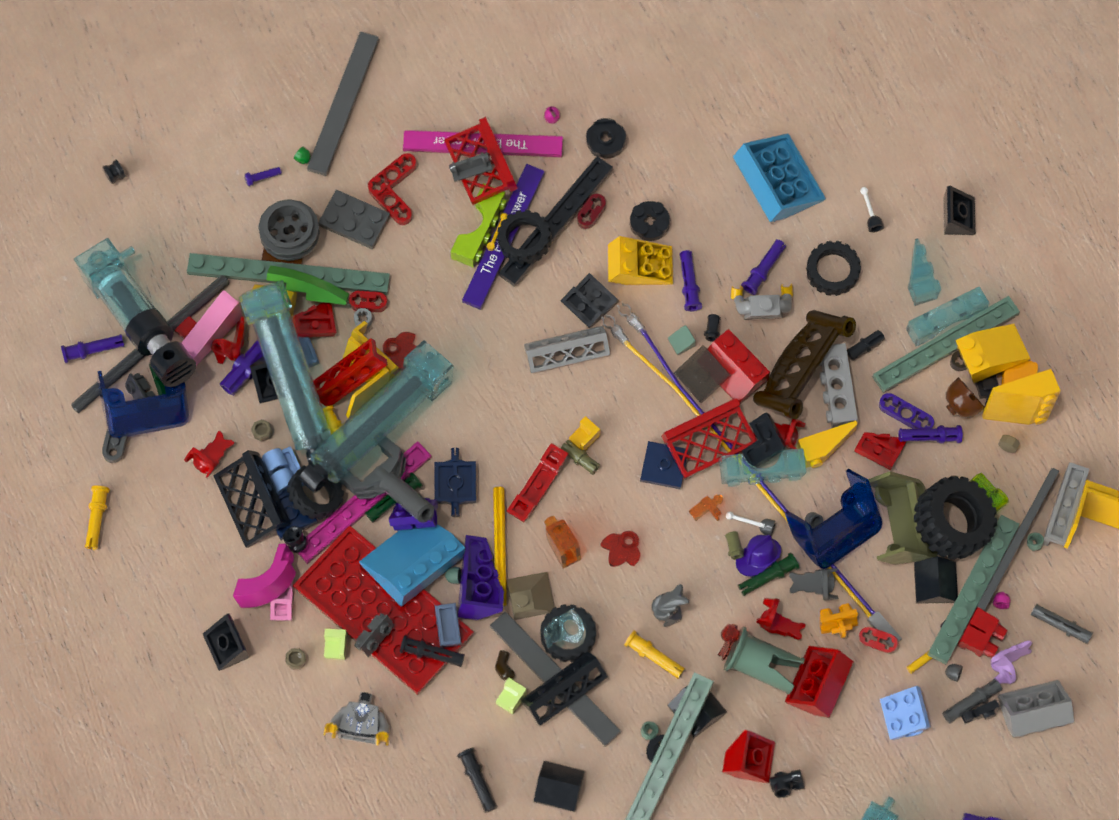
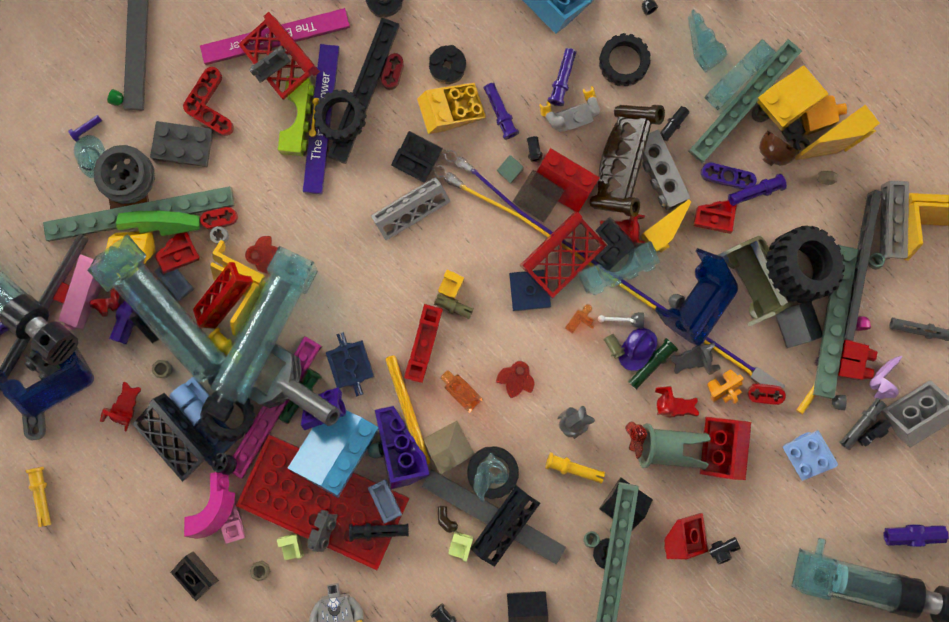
camera: 15 degrees left, 15 degrees up
clear neon green piece [970,472,1009,511] -> none
none -> clear light blue piece [74,135,105,178]

